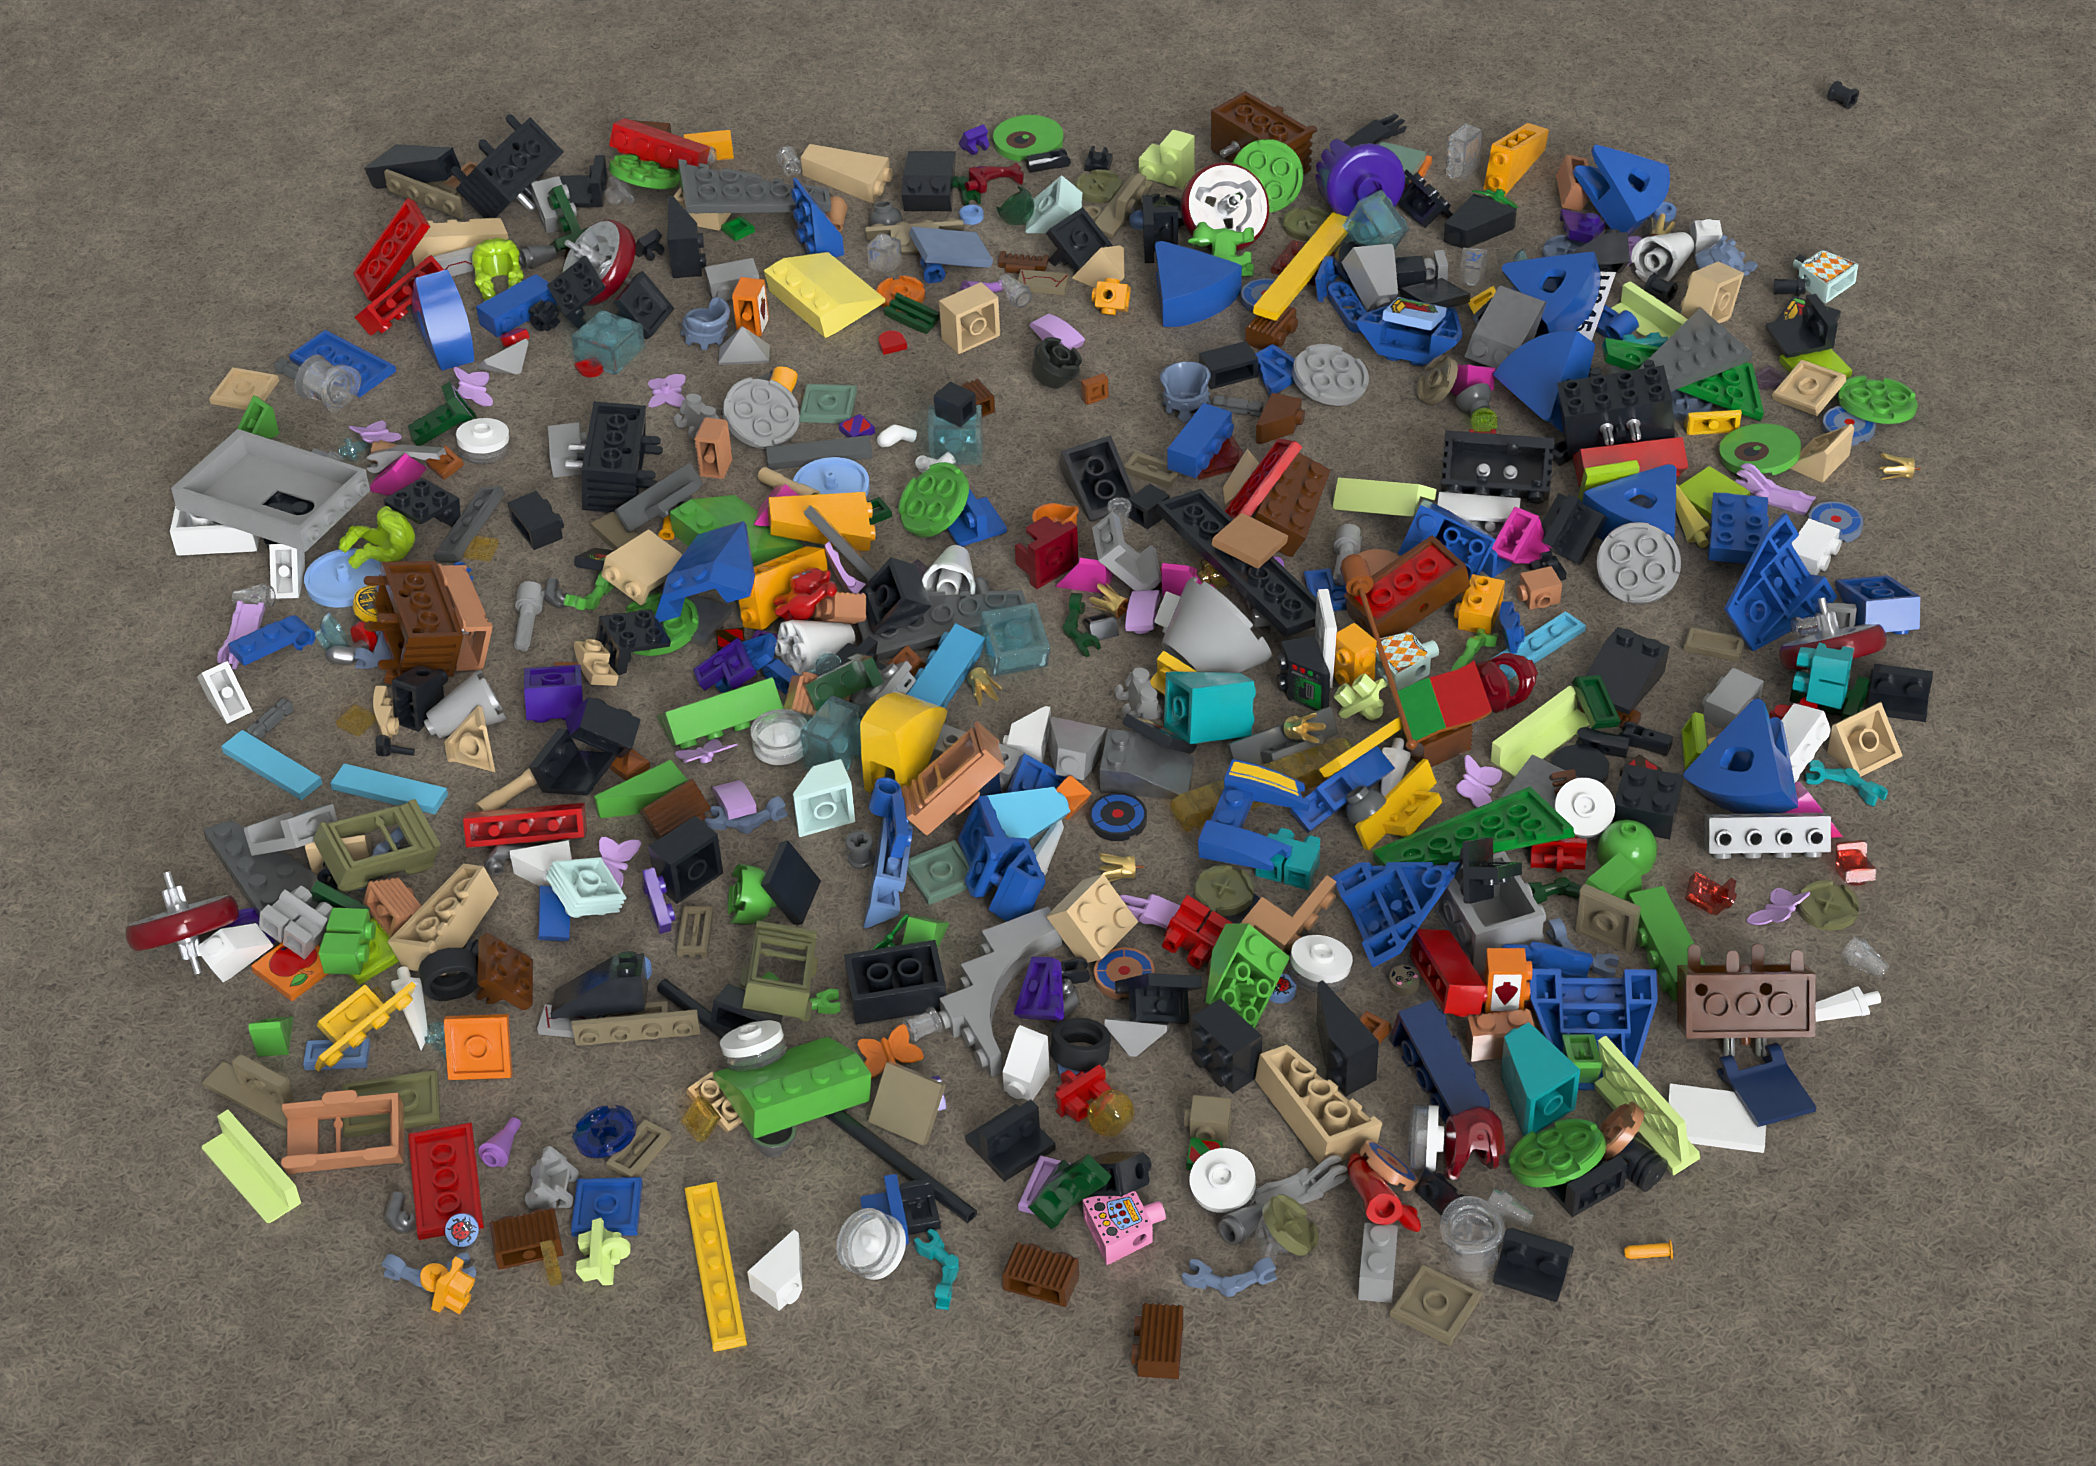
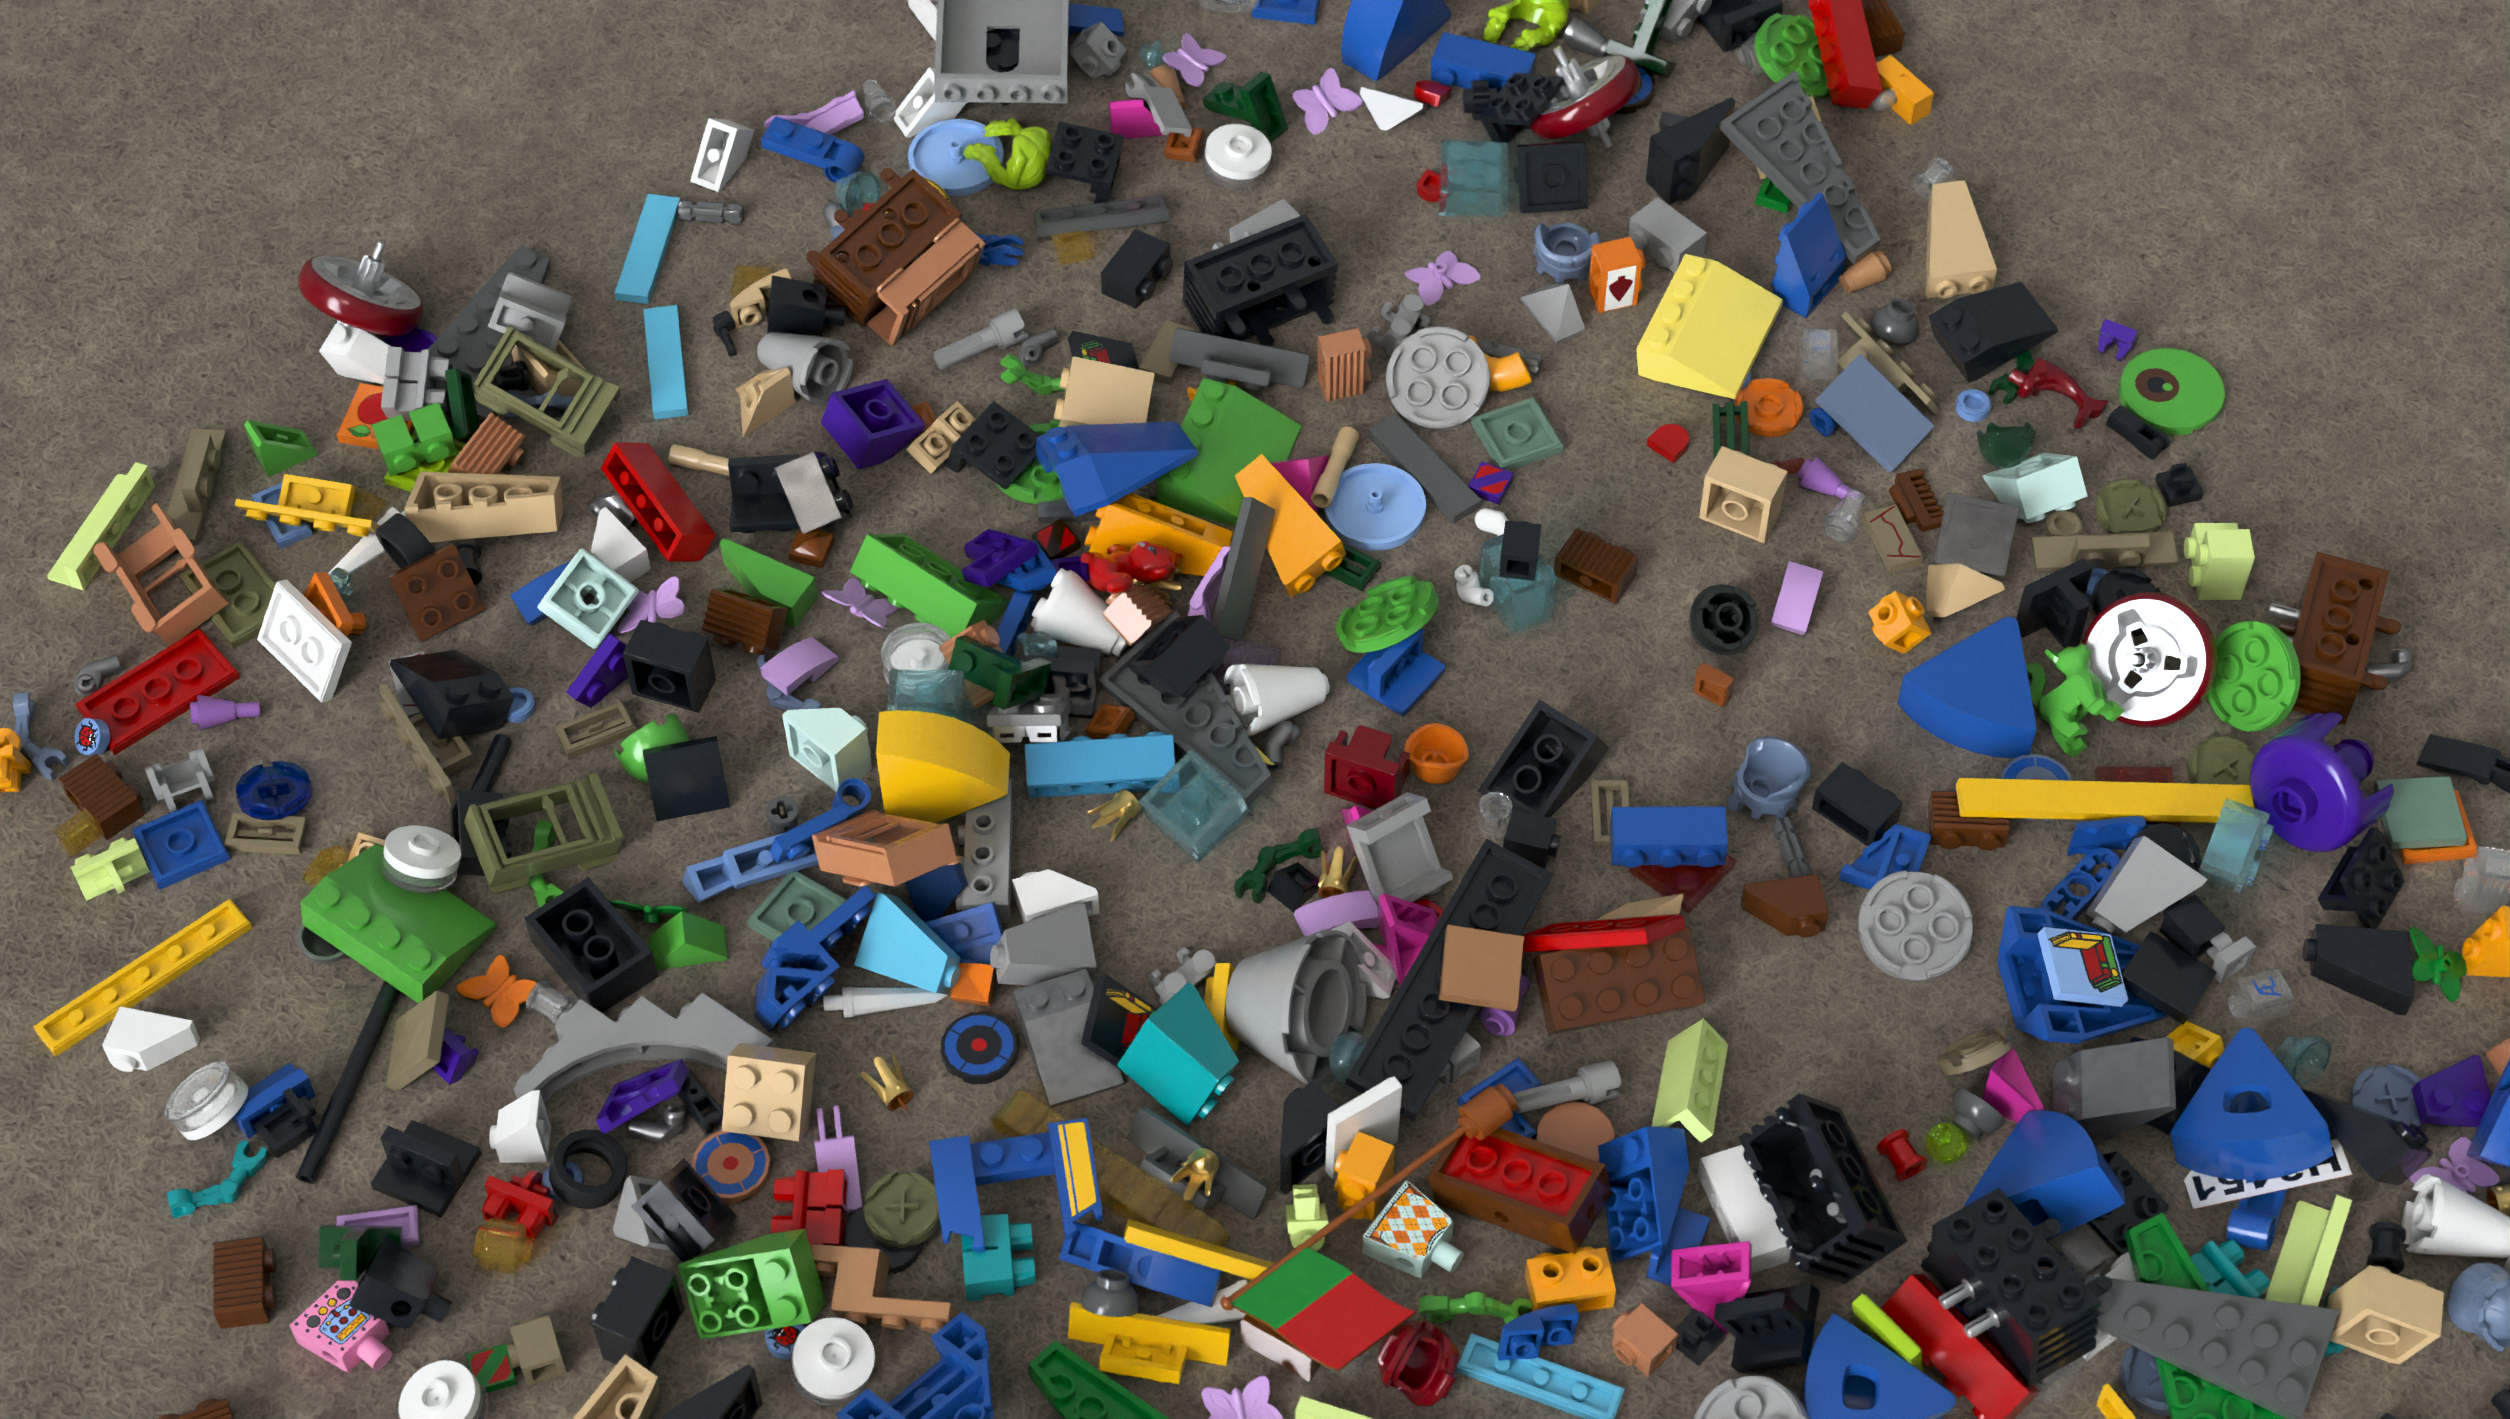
camera: 60 degrees right, 10 degrees up
none -> white tile [257,580,352,703]
none -> clear light blue piece [1329,1032,1368,1088]

